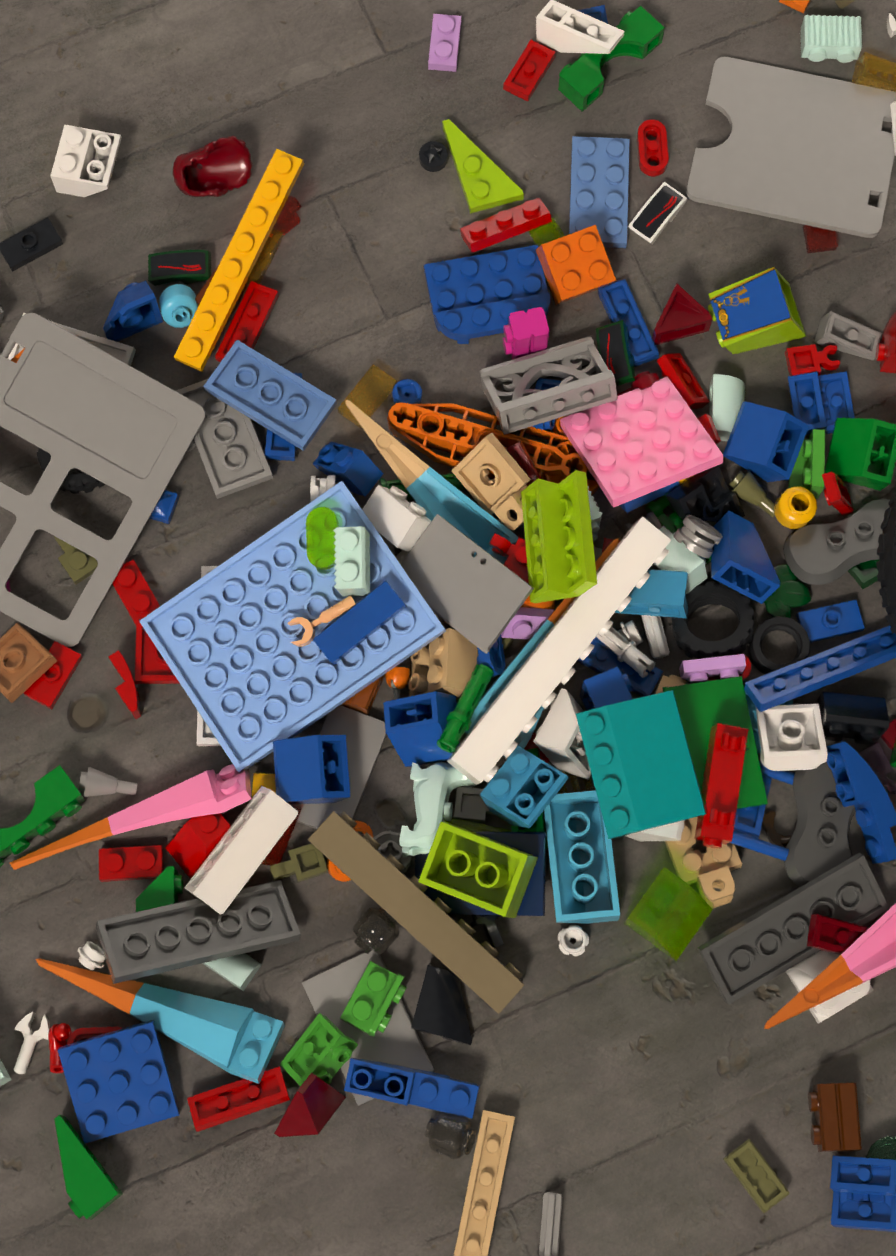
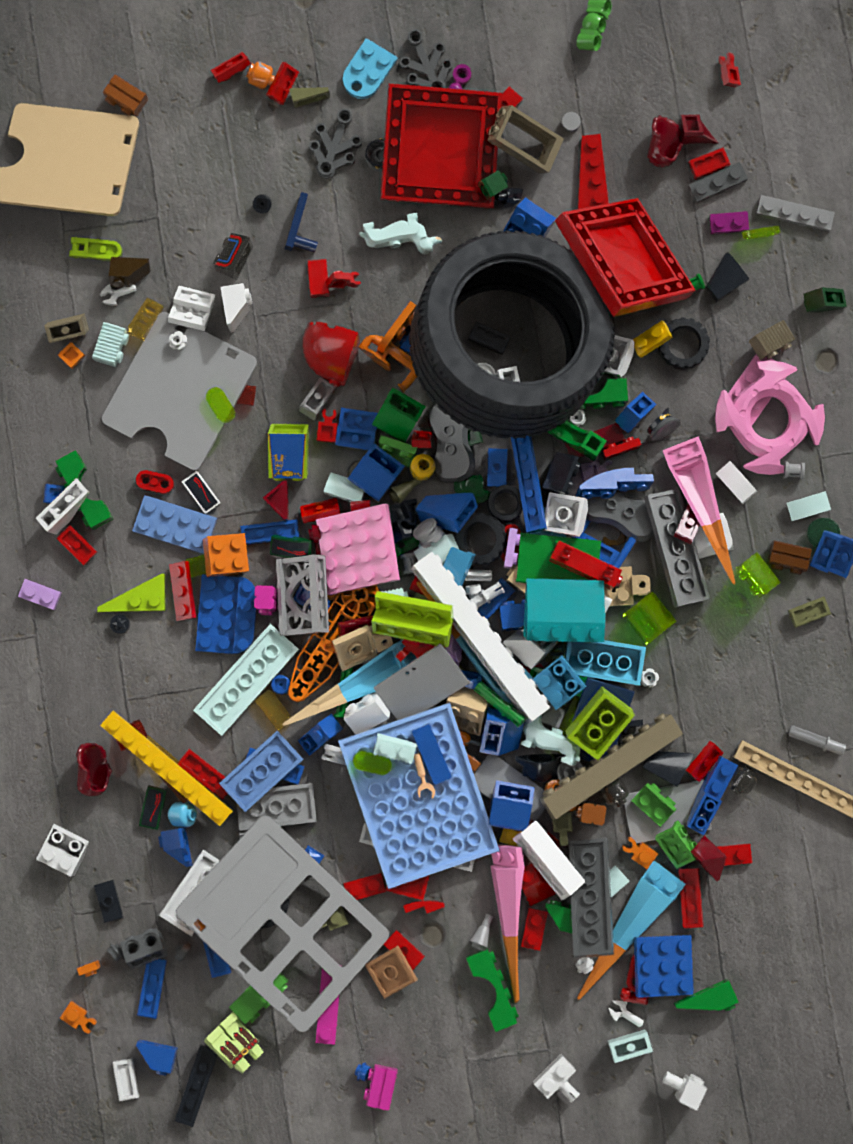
camera: 70 degrees left, 10 degrees up
none -> white plate [169,331,187,350]
none -> light aqua plate [193,624,299,736]
none -> clear neon green tile [206,387,236,423]
none -> black hat [515,754,566,782]
none -> dark orange brick [575,802,607,826]
none -> orange plate [622,837,658,869]
none -> red plate [686,741,724,783]
none -> red plate [716,843,752,866]
none -> clear neon green slope [736,552,781,598]

